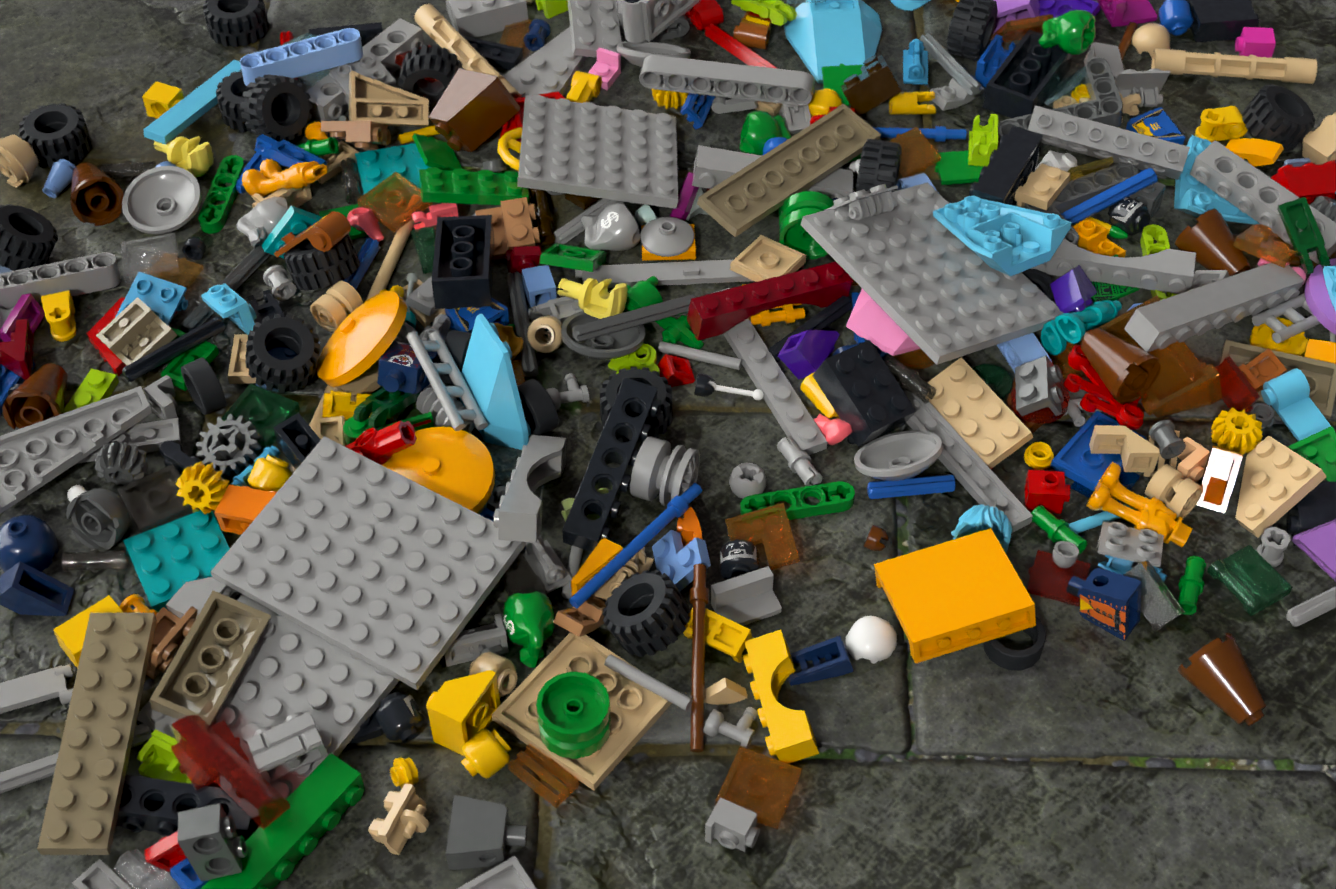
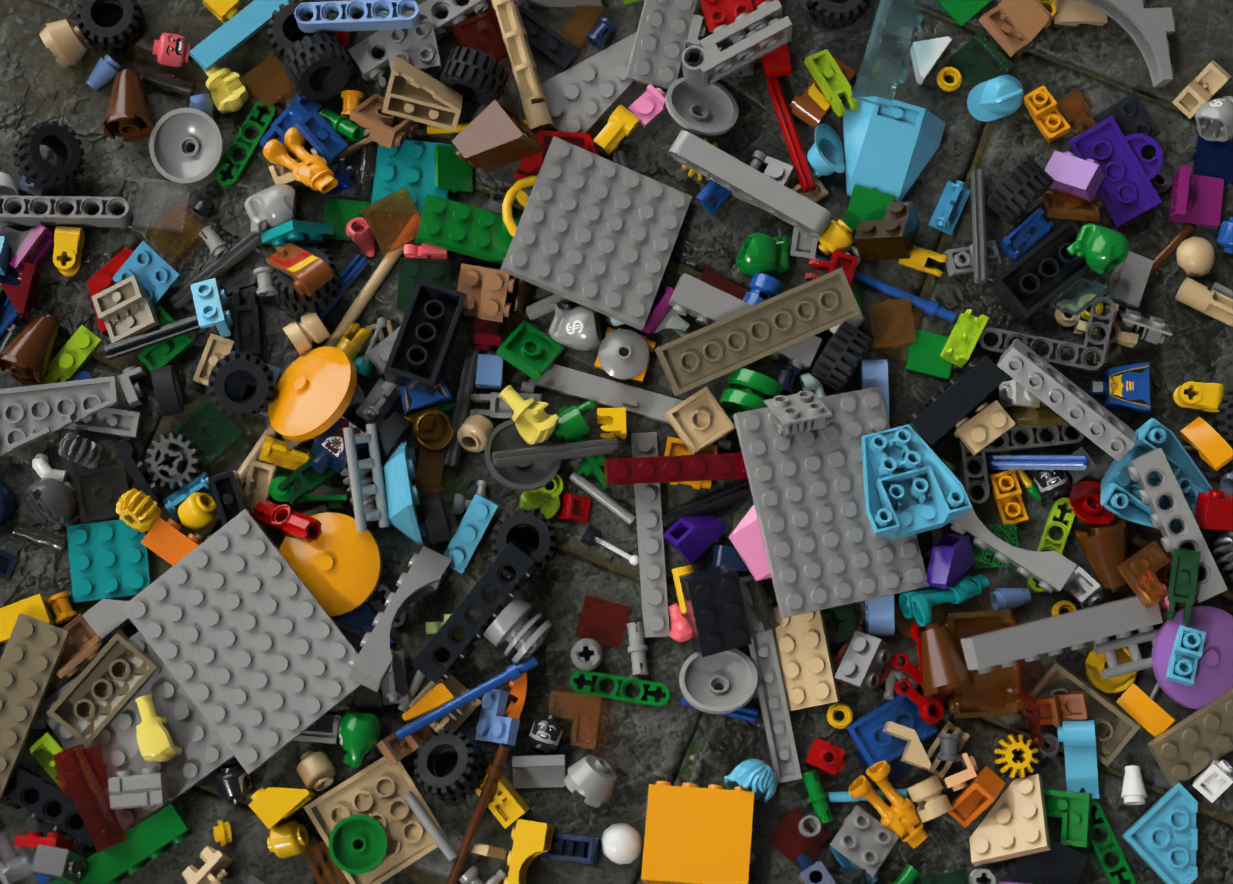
camera: 15 degrees right, 30 degrees up
reddish brown hinge [864,525,889,551] -> none
none -> light yellow piece [135,694,181,762]
none -> coral head [152,32,190,68]
none -> light grey pin [199,225,229,259]
none -> clear orange piece [240,55,294,108]
none -> clear blue bracket [323,158,355,196]
none -> medium azure plate [443,493,500,574]
none -> light grey cone [564,755,617,808]
none -> clear red piece [575,595,629,648]
none -> yellow hinge [597,407,627,442]
none -> medium azure piece [807,123,845,178]
none -> red dish [1069,481,1116,526]

